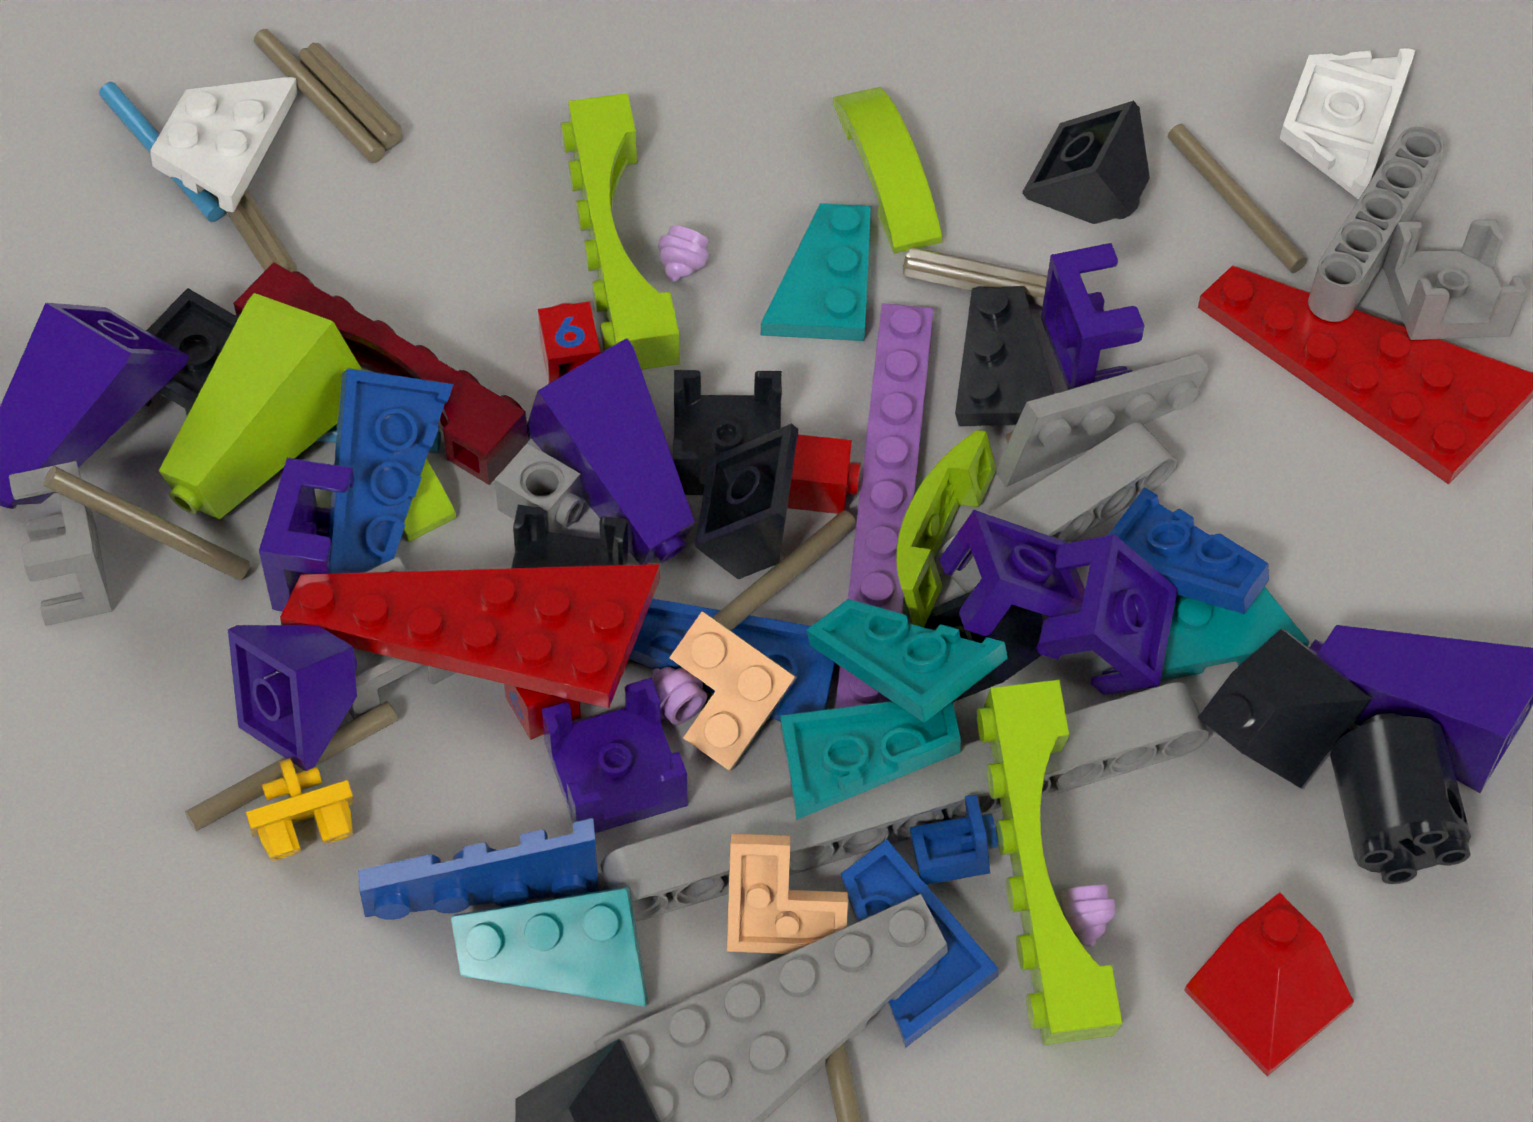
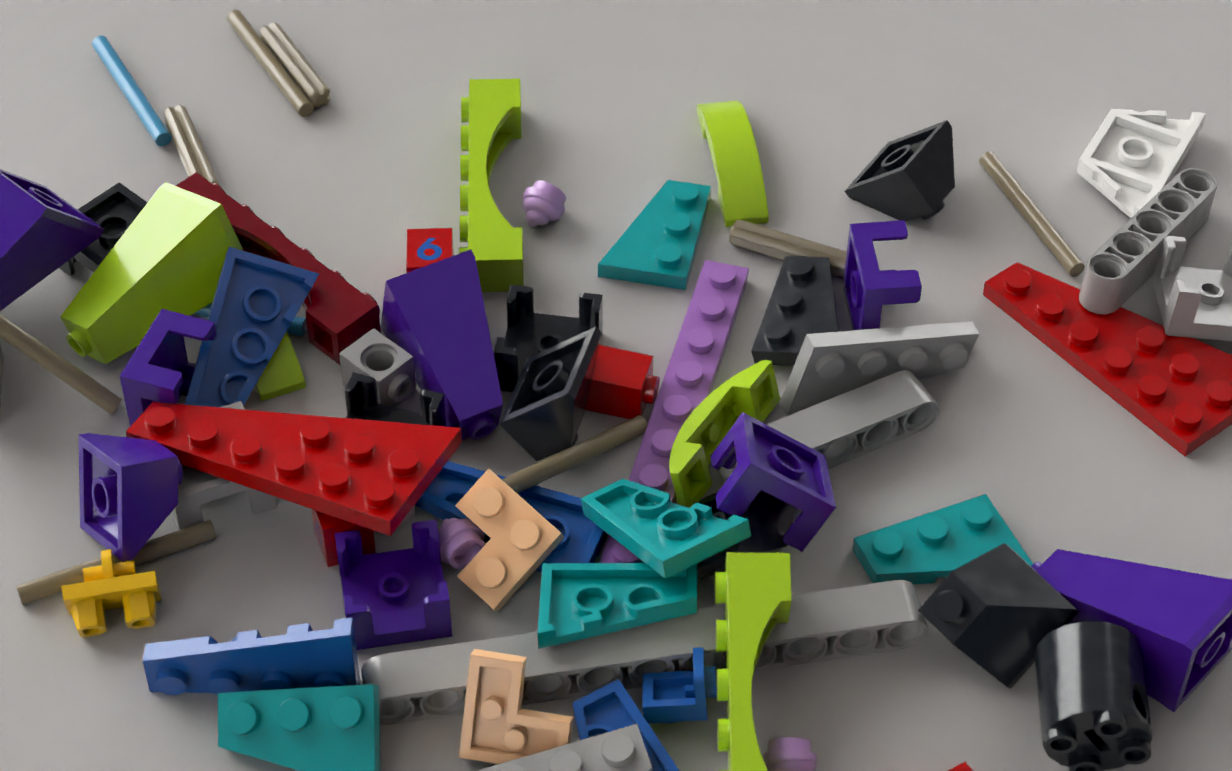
camera: 10 degrees right, 10 degrees down
white wing [150,77,298,212] -> none
dark purple panel [1039,534,1177,695] -> none
blue wing [1108,487,1269,614] -> none

